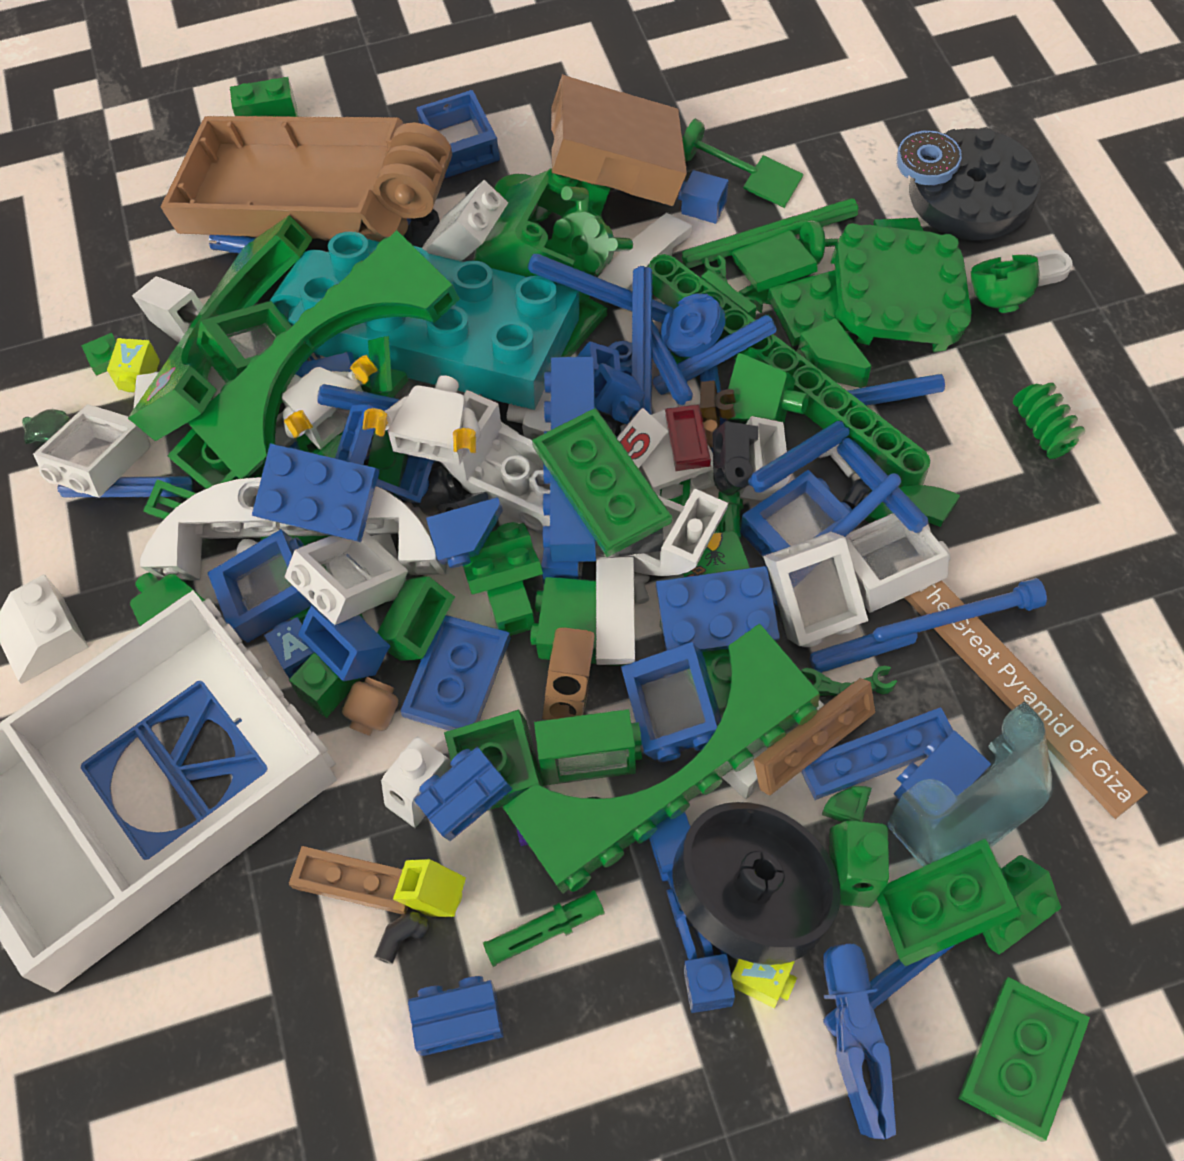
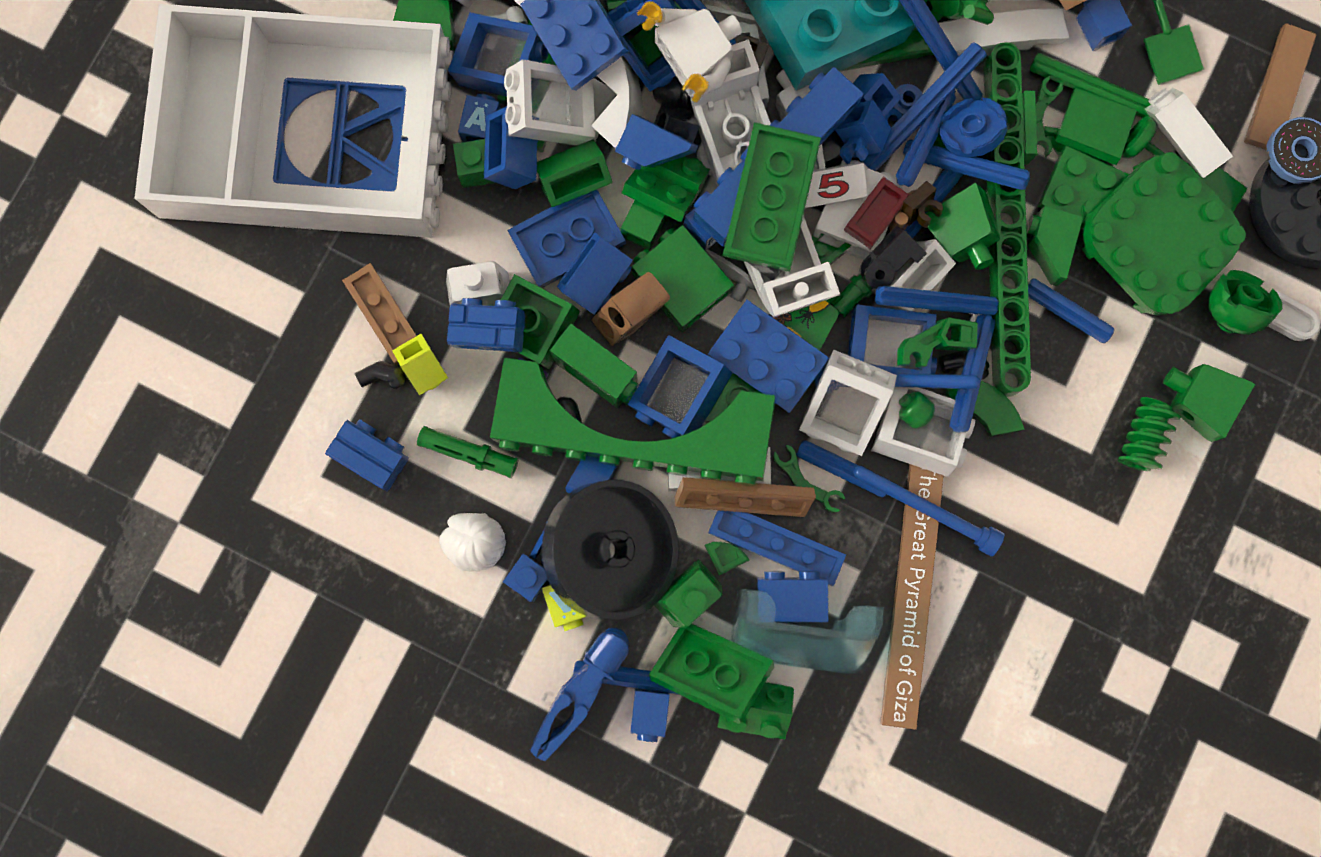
camera: 35 degrees right, 20 degrees up
medium nougat head [342,677,399,736] -> none
white tile [596,557,635,665] -> none
green plate [958,977,1090,1142] -> none
none -> white hair [439,513,506,572]
none -> blue brick [557,233,633,314]
none -> blue brick [630,689,670,742]
none -> green piece [897,317,978,368]
none -> green piece [899,391,935,429]
none -> white brick [1144,88,1233,178]
none -> green torso [1163,364,1255,442]
none -> medium nougat tile [1244,23,1316,150]

